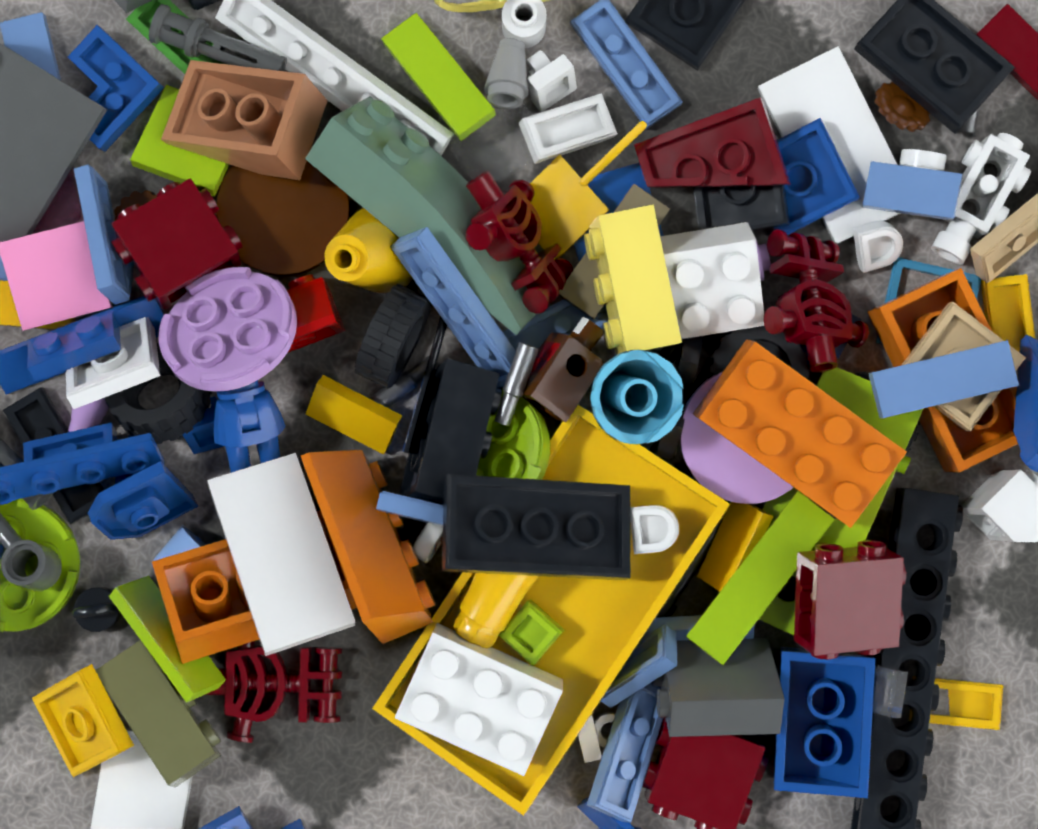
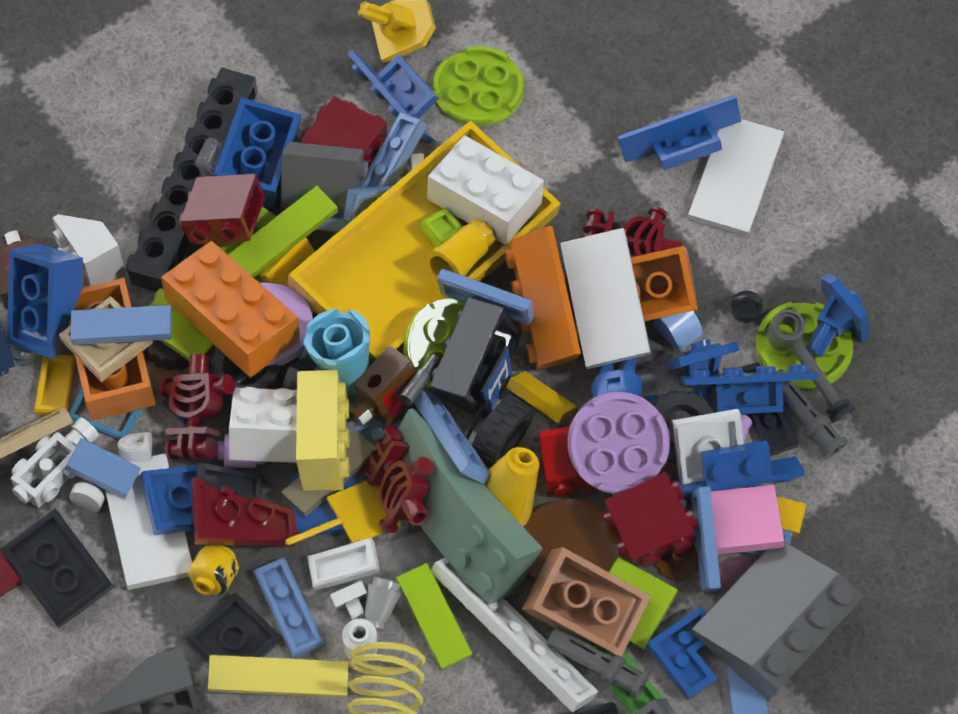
camera: 170 degrees left, 25 degrees down
yellow tile [32,664,134,777] -> none
olive brick [96,640,221,788] -> none
lime tile [109,575,226,703] -> none
black tile [442,474,631,580] -> none
white tile [630,505,679,554] -> none
reddish brown piece [875,82,931,132] -> none
yellow tile [909,676,1004,730] -> none
none -> yellow head [188,545,239,595]

